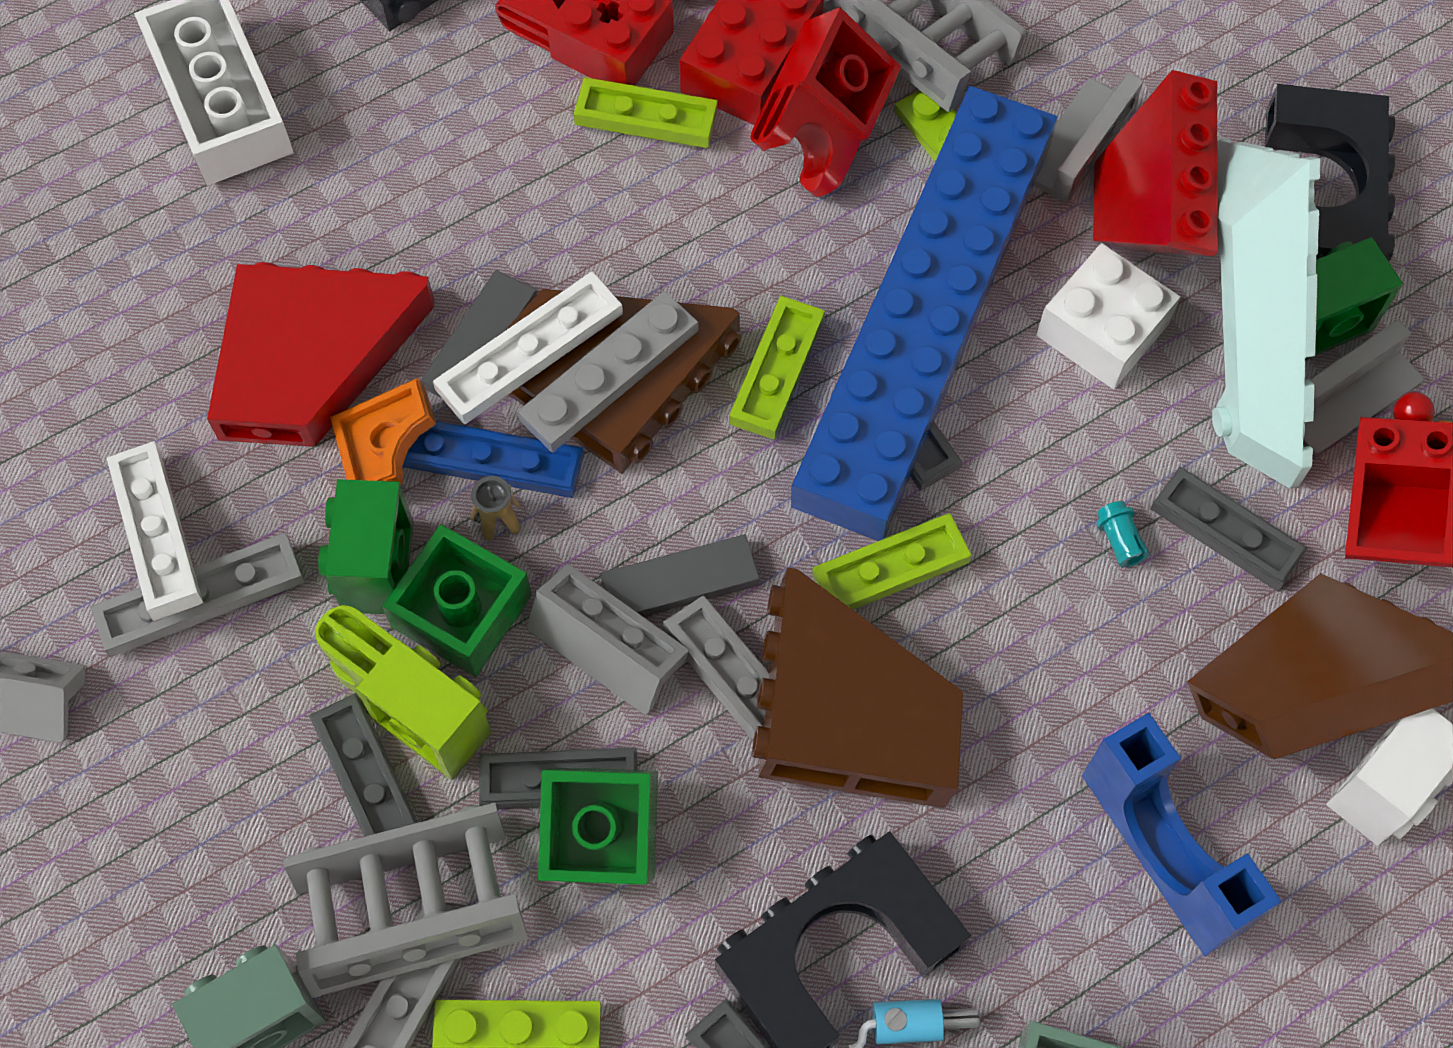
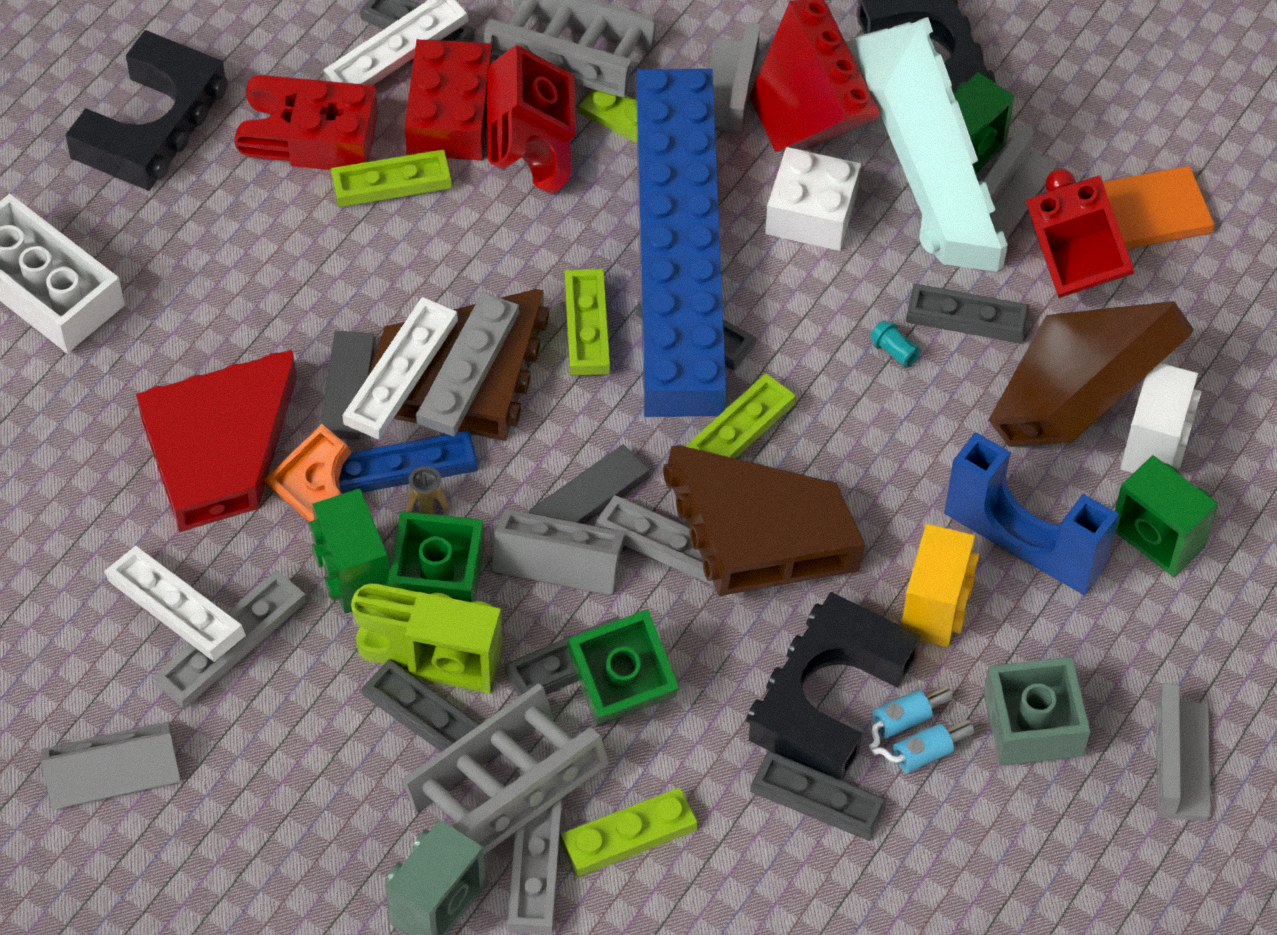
camera: 25 degrees left, 10 degrees down
none -> yellow brick [901,523,980,648]
none -> green brick [1115,455,1218,577]

